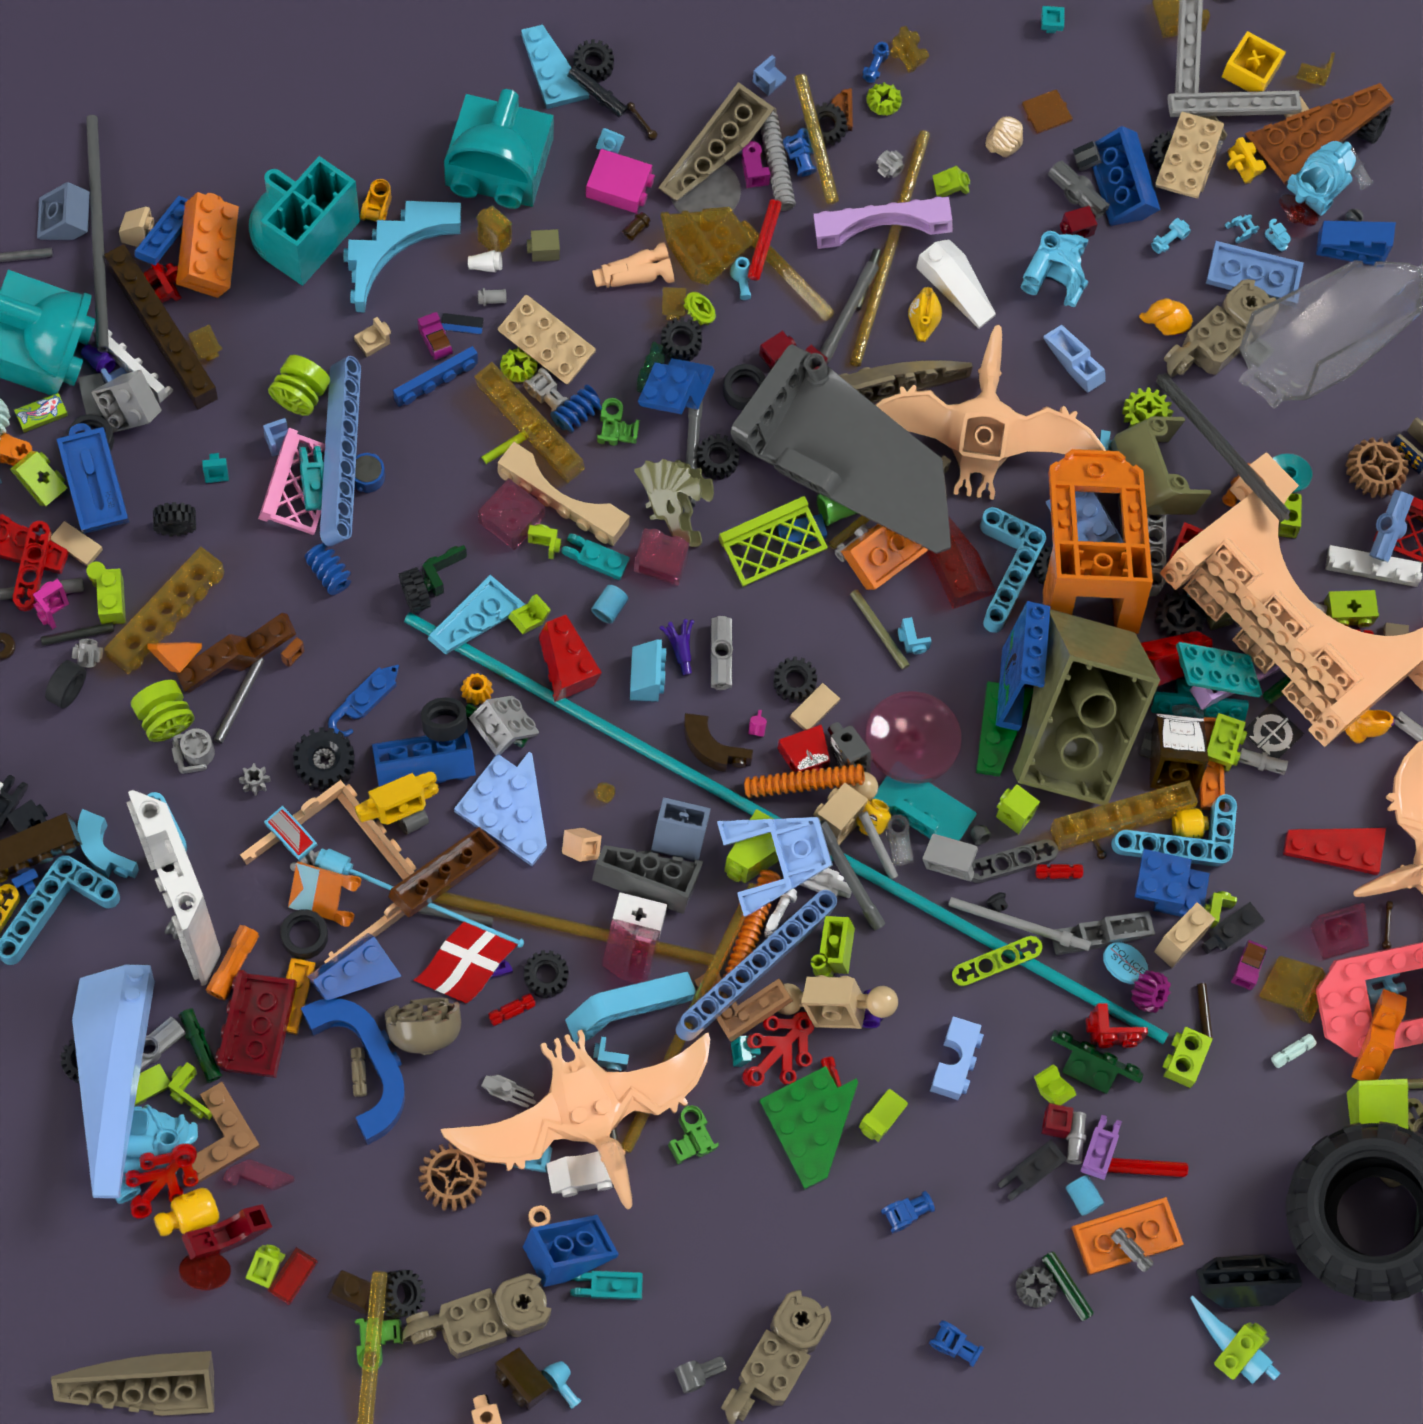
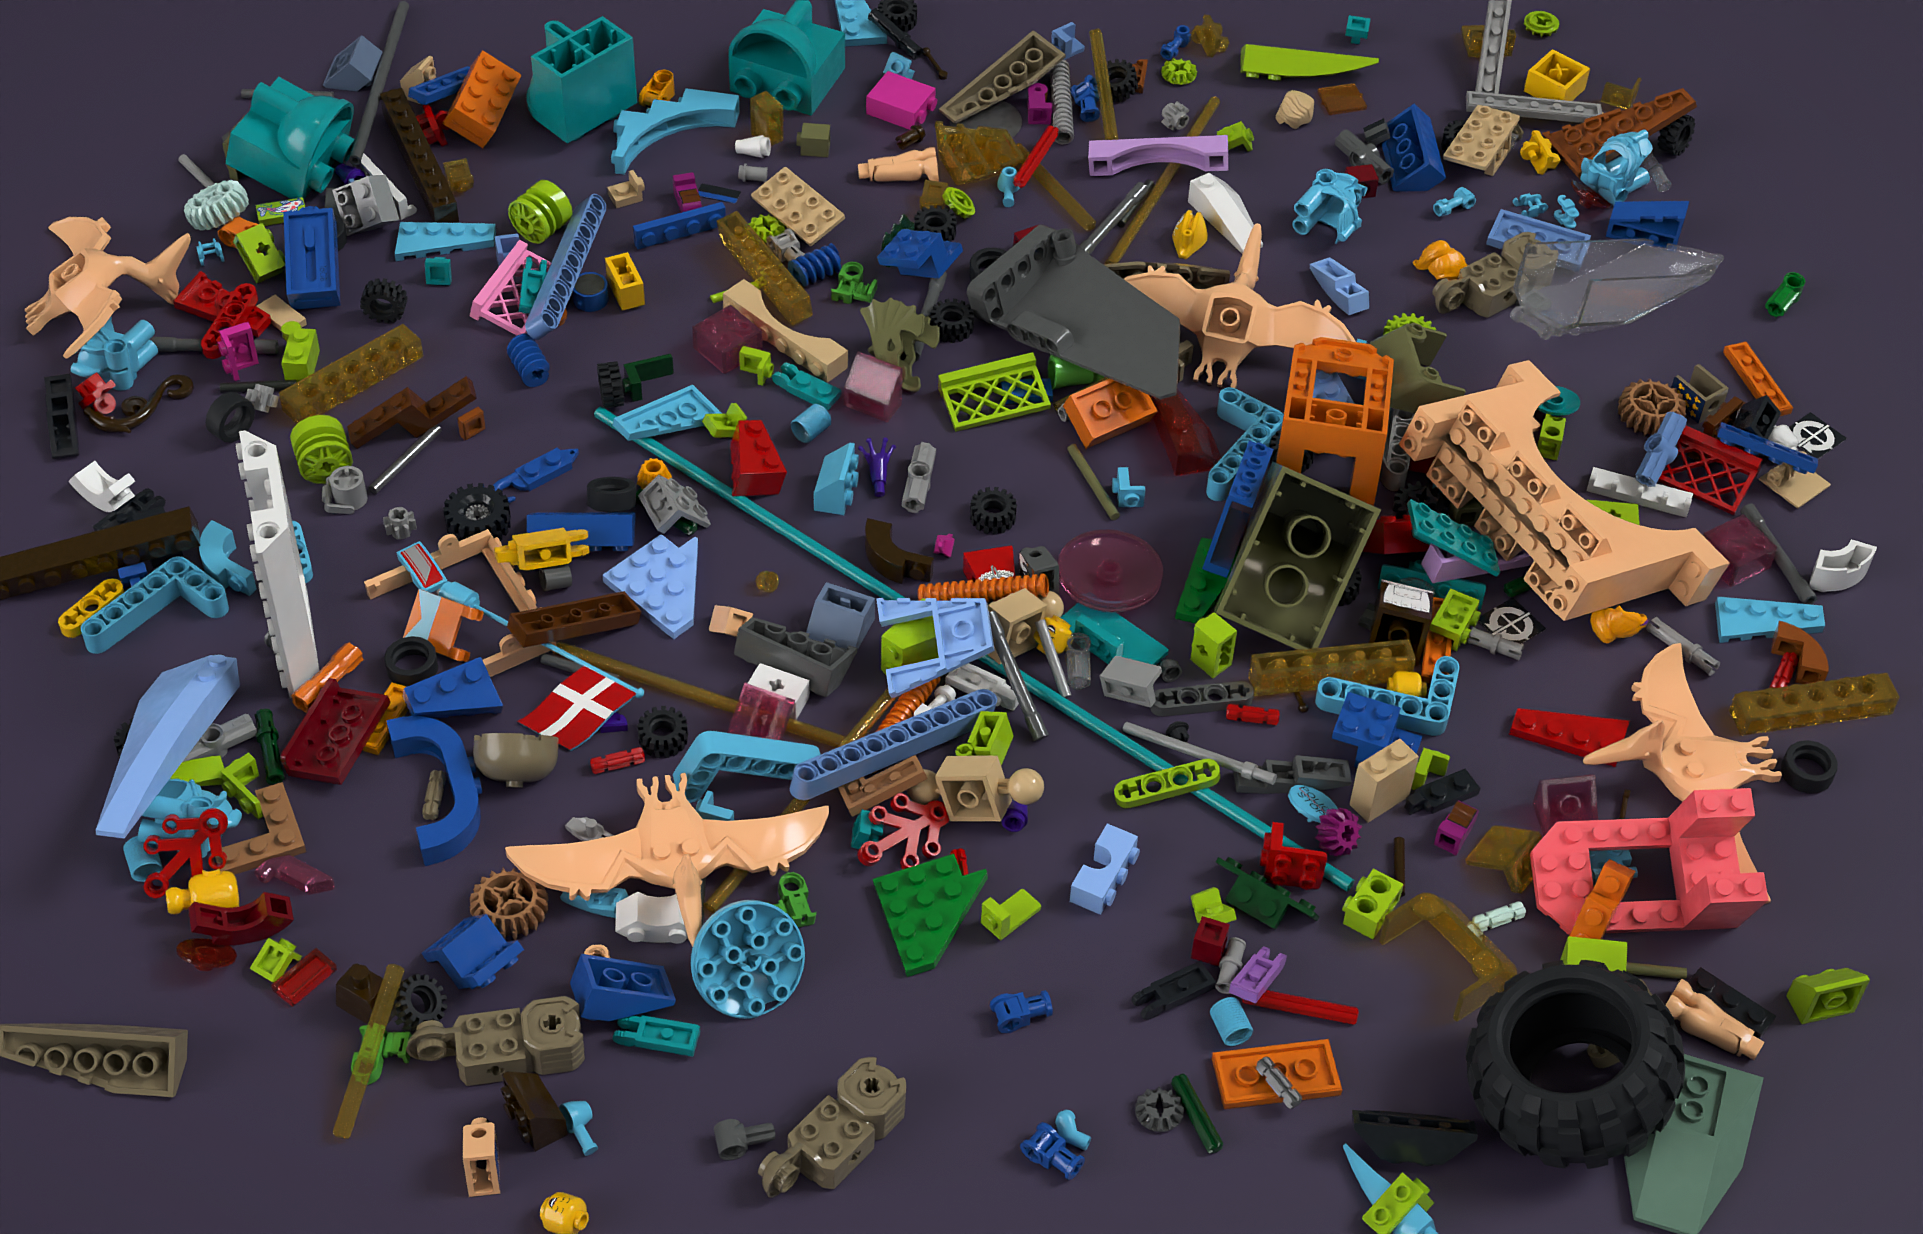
camera: 15 degrees right, 20 degrees down
orange slope [147,642,202,673] -> none
tan tile [790,683,840,730] -> none
dark grey axle [1156,373,1290,522] -> none
none -> medium azure wing [395,222,496,261]
none -> blue bracket [421,914,524,989]
none -> yellow brick [605,252,645,310]
none -> medium azure bracket [691,900,805,1019]
none -> medium azure arm [1055,1110,1091,1151]
none -> lime wedge [1241,44,1379,81]
none -> clear yellow windscreen [1379,893,1517,1022]

